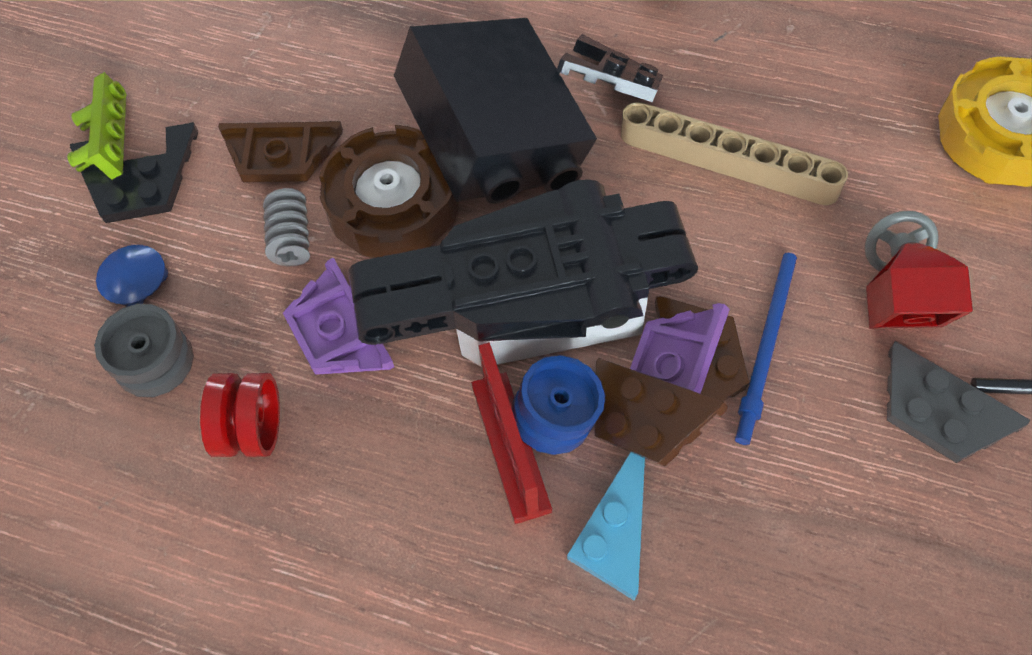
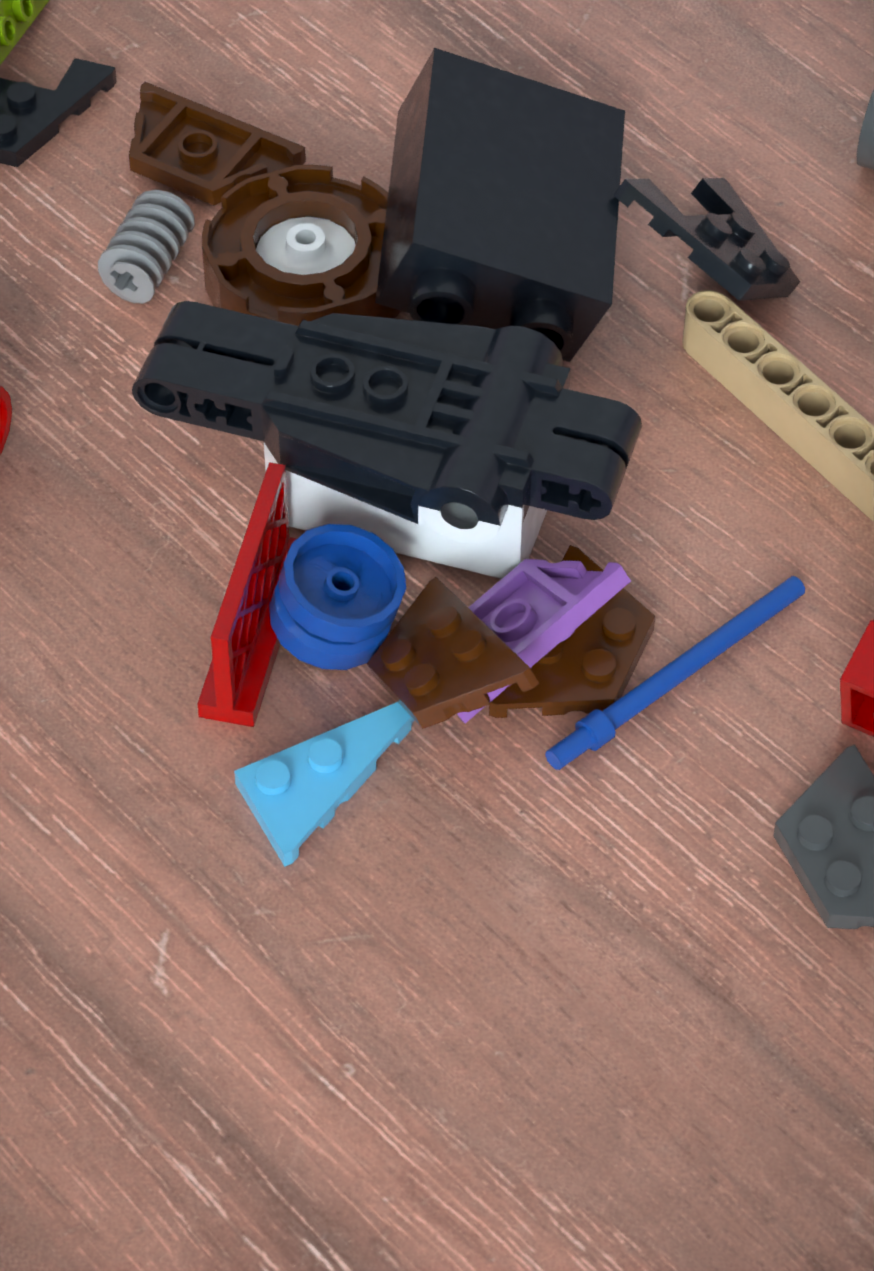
camera: 25 degrees right, 10 degrees down
medium lavender wing [283,258,394,375] -> none

